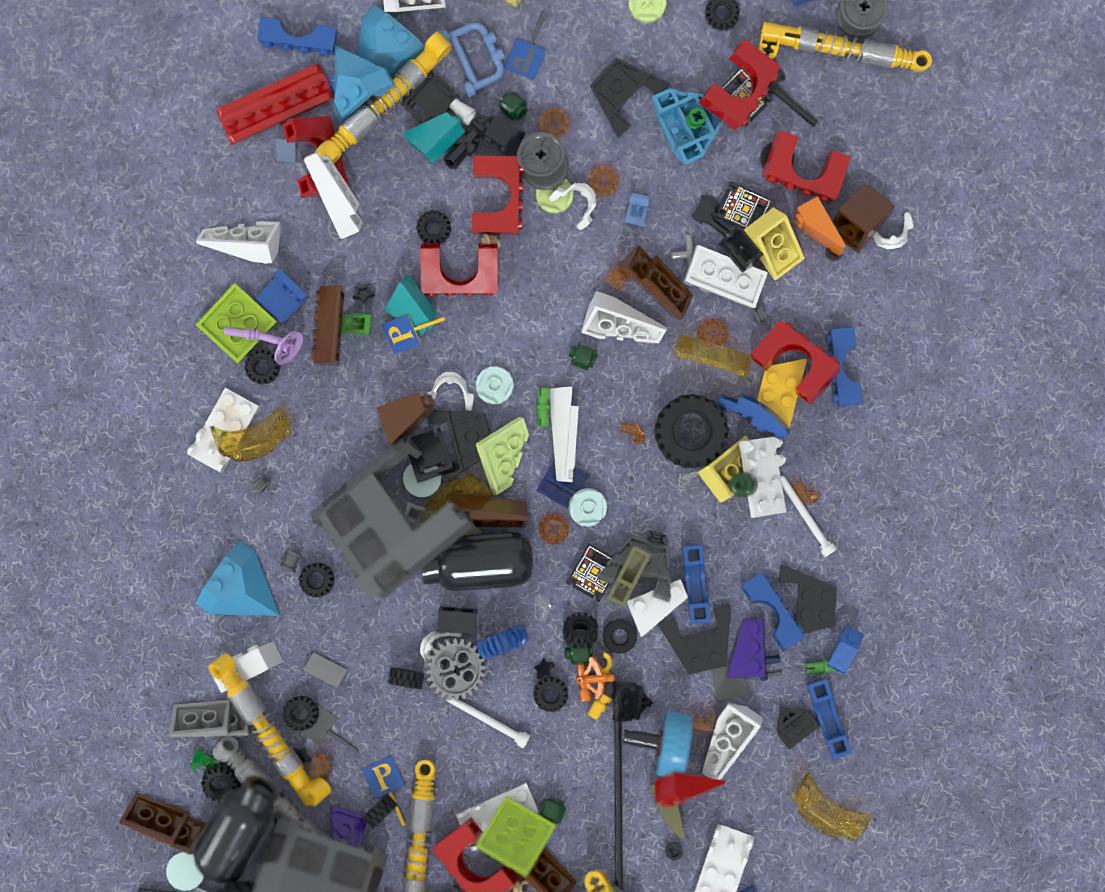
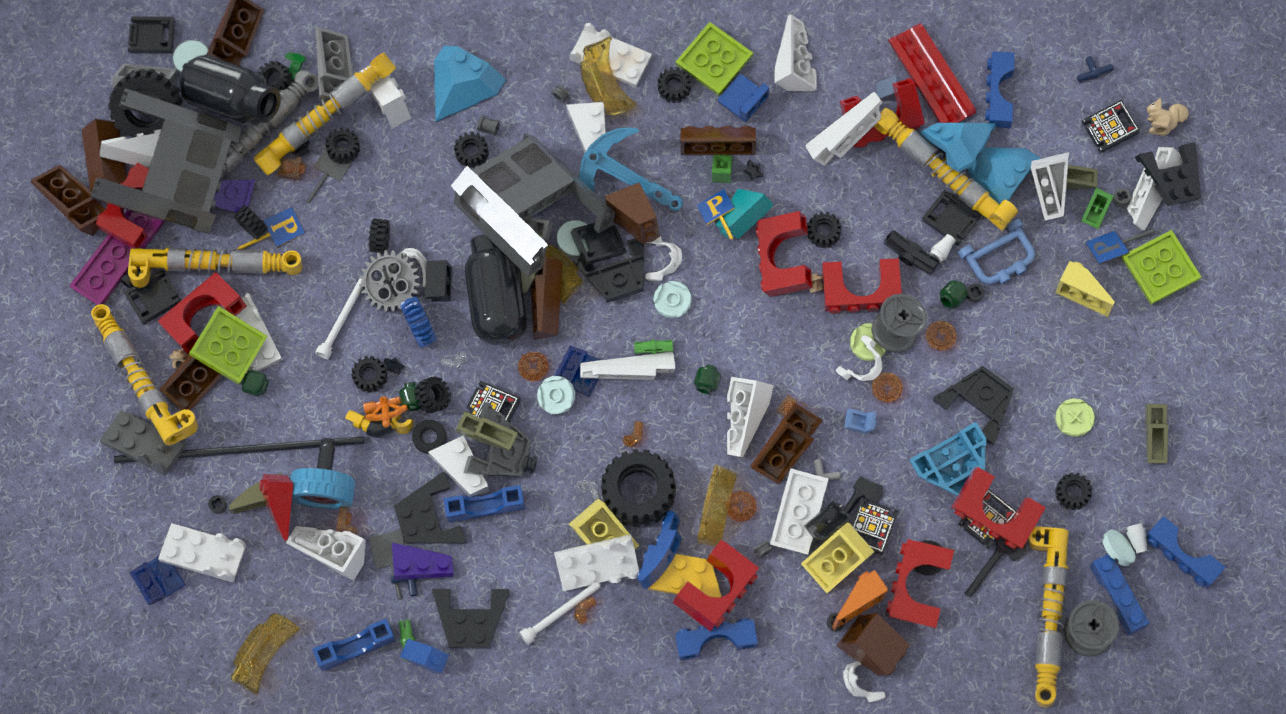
camera: 90 degrees right, 15 degrees down
lavender dish [223,327,303,365] -> none
light grey slope [304,652,347,688] -> none
teal slope [403,112,465,164] -> none
black hinge [470,113,526,155] -> none
yellowish green plate [476,417,529,495] -> none
blue piece [504,11,546,80] -> none
black slope [612,682,653,722] -> none
green bush [686,108,706,130] -> none
dark green head [730,472,758,497] -> none
blue arch [741,573,805,652] -> none
black slope [777,706,820,750] -> none
none -> white wedge [566,102,606,160]
none -> dark azure piece [579,127,683,211]
none -> black bush [967,284,984,303]

